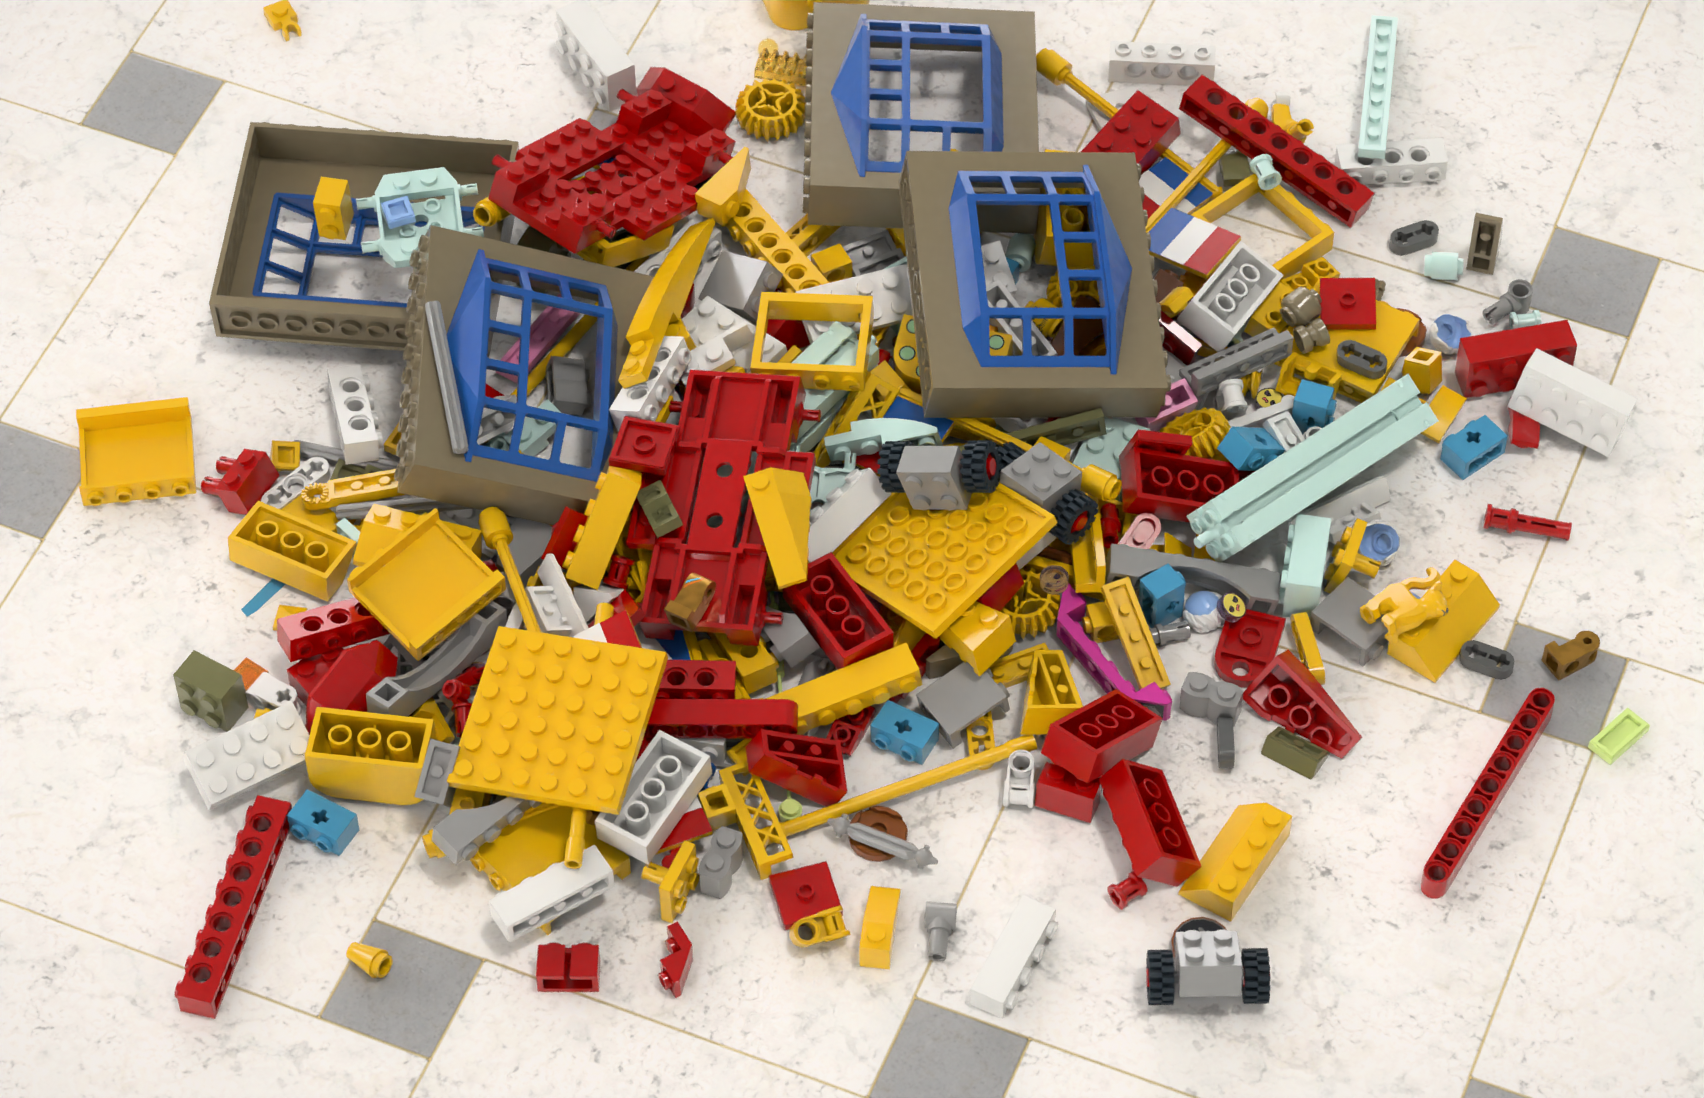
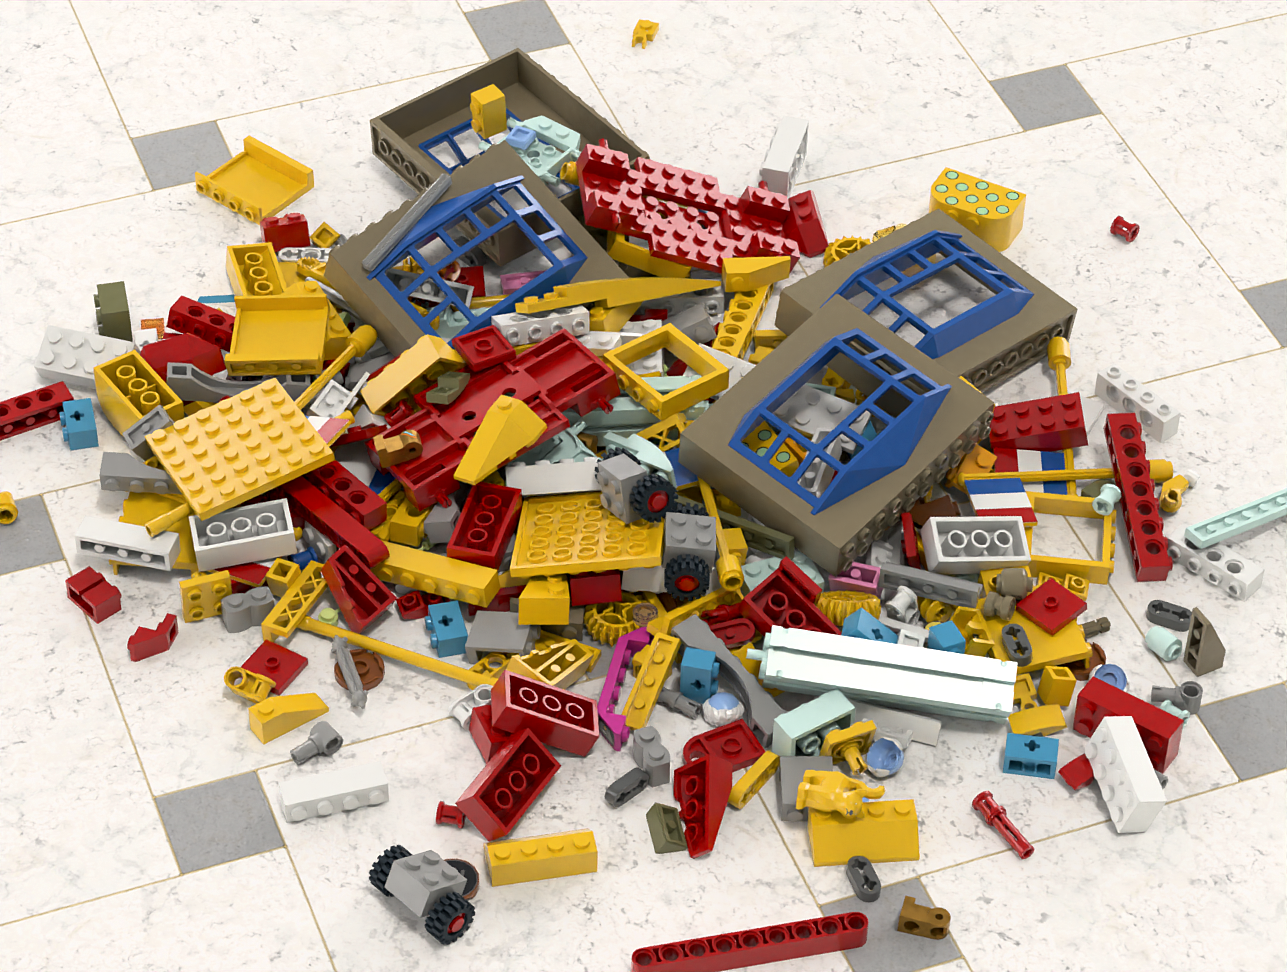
camera: 45 degrees right, 10 degrees down
yellow slope [1159,287,1194,318] -> none
tile [1217,592,1246,623] -> none

